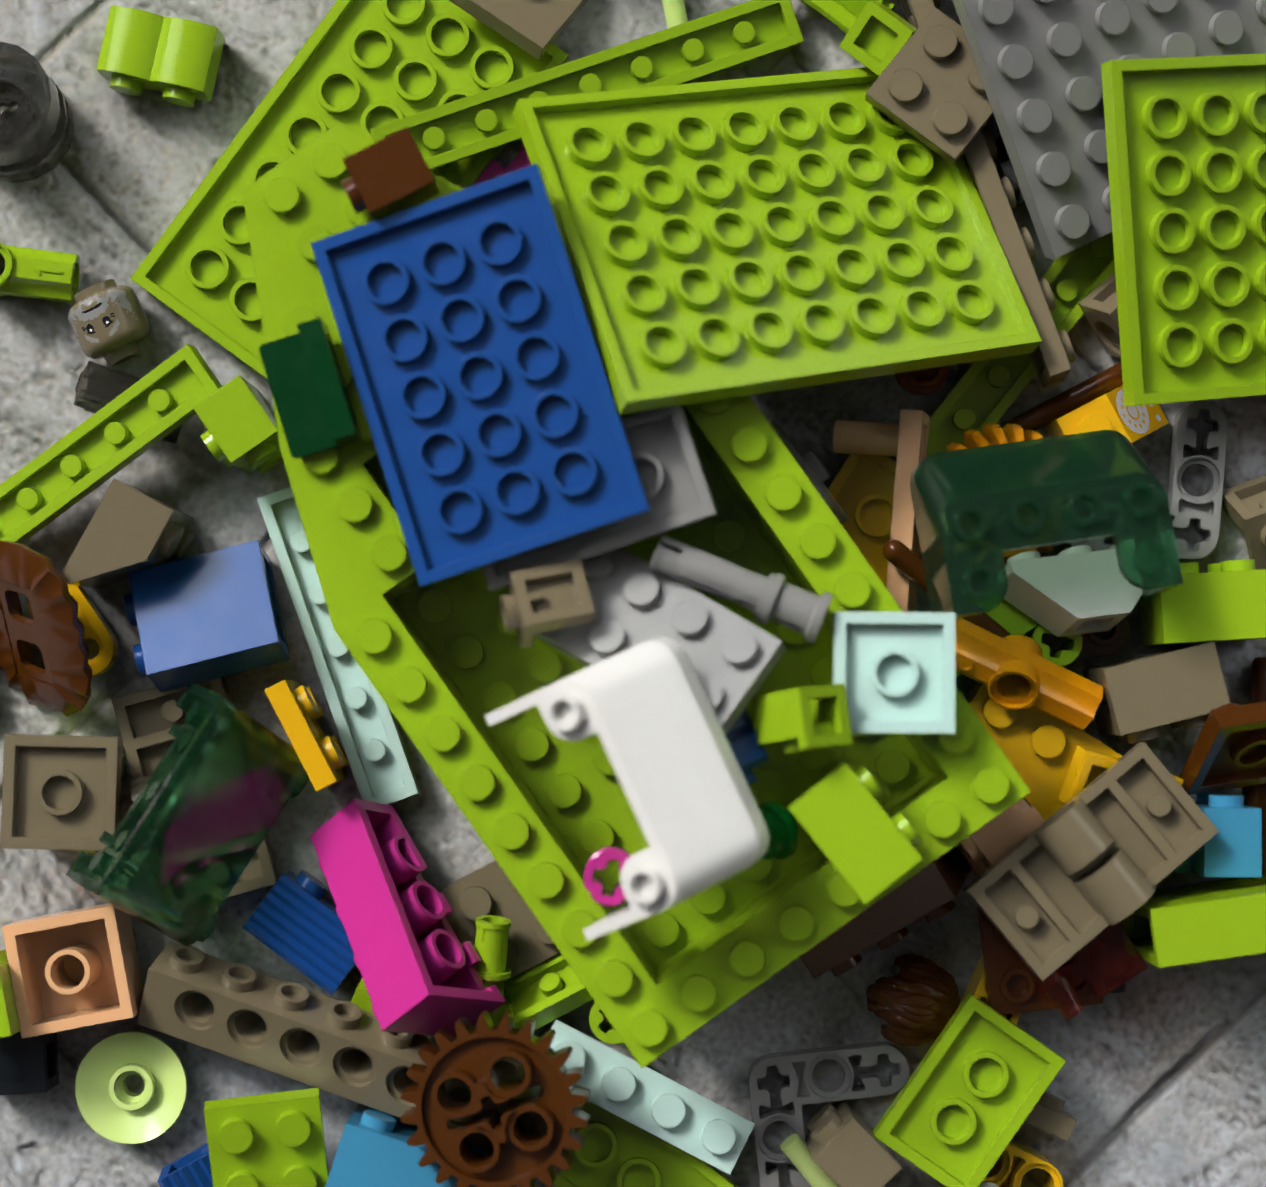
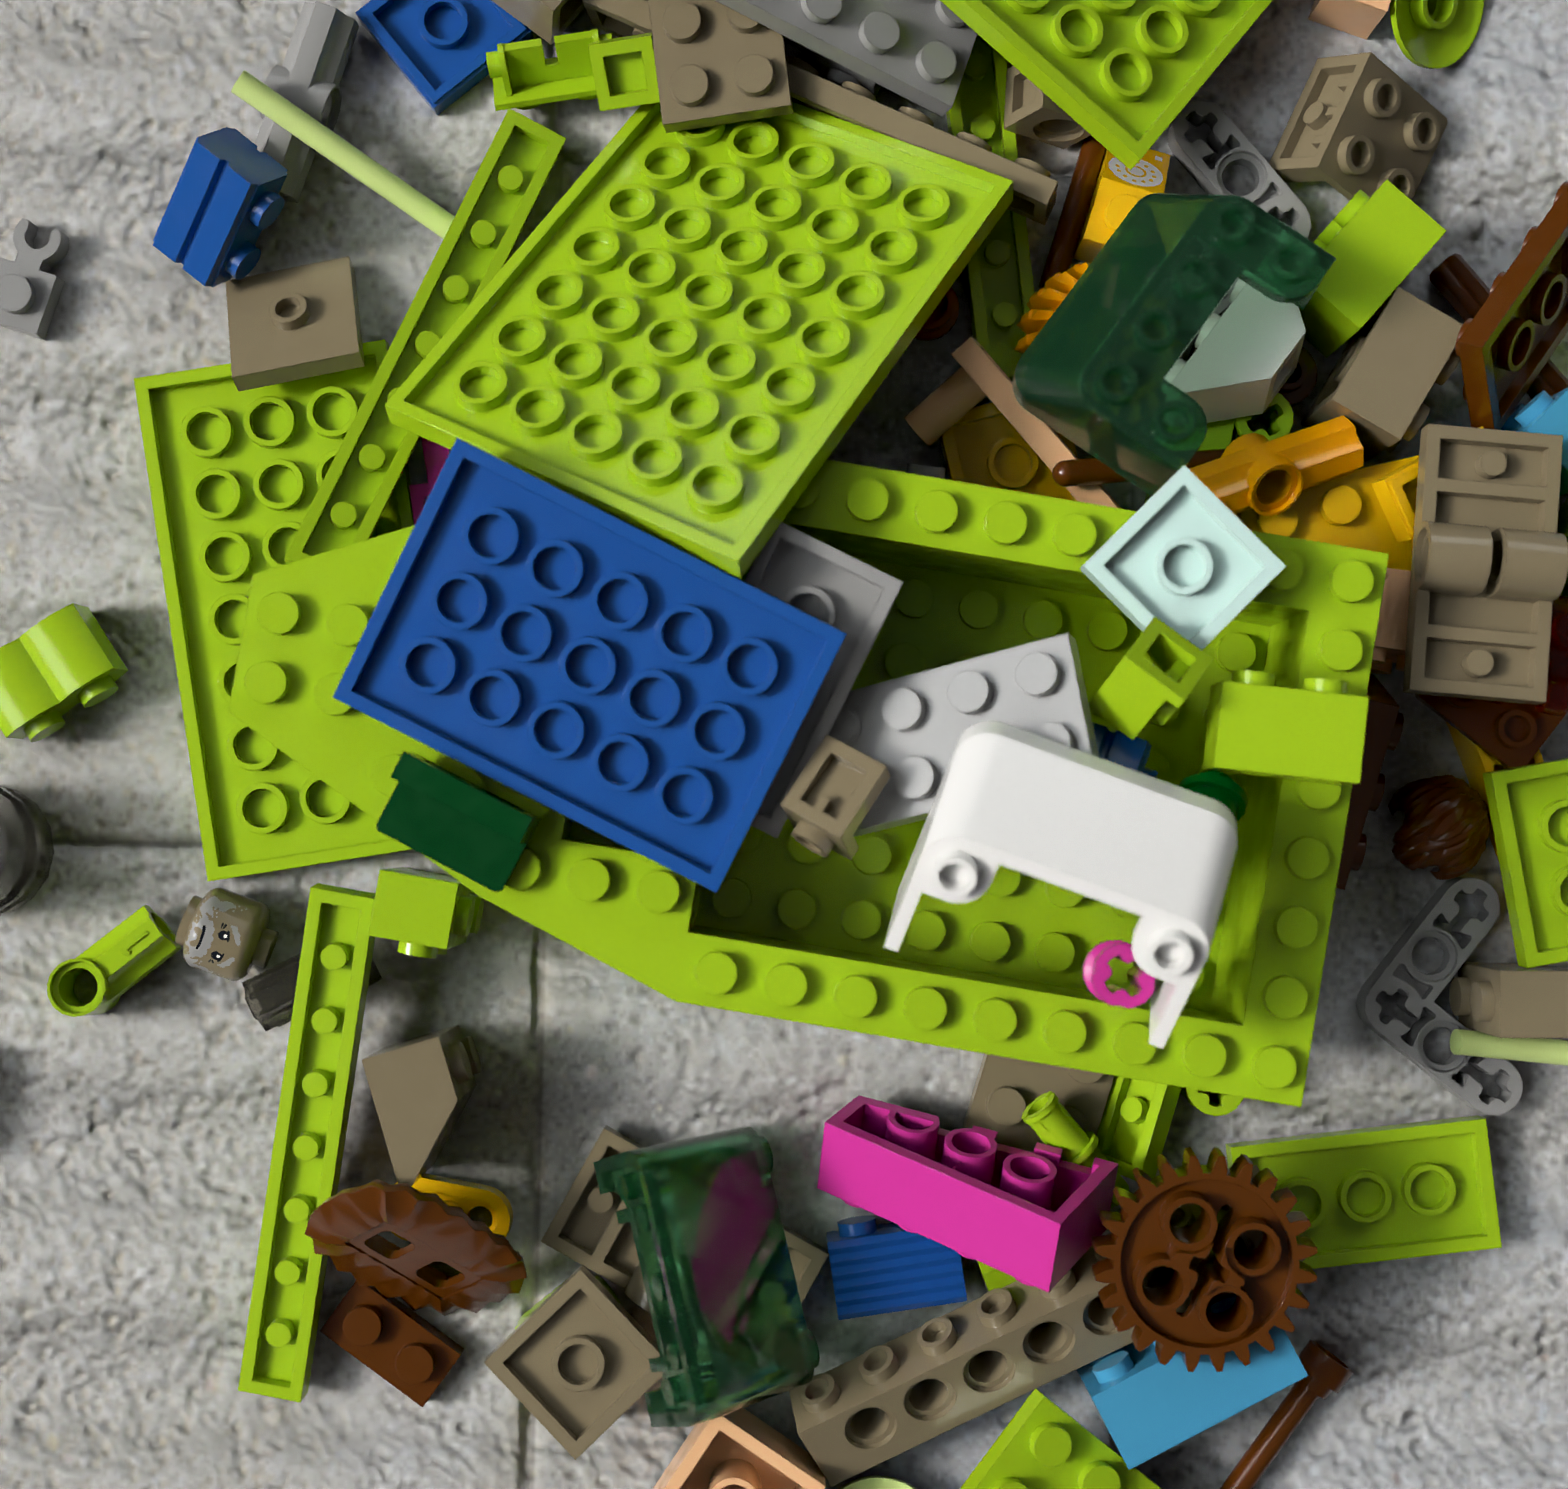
camera: 50 degrees left, 0 degrees up
brick [124,540,290,693] -> none
light aqua plate [257,486,421,805] -> none
yellow plate [264,679,349,792] -> none
reddish brown brick [341,127,440,221] -> none
light aqua plate [550,1019,755,1175] -> none
light grey pin [649,534,833,644] -> none

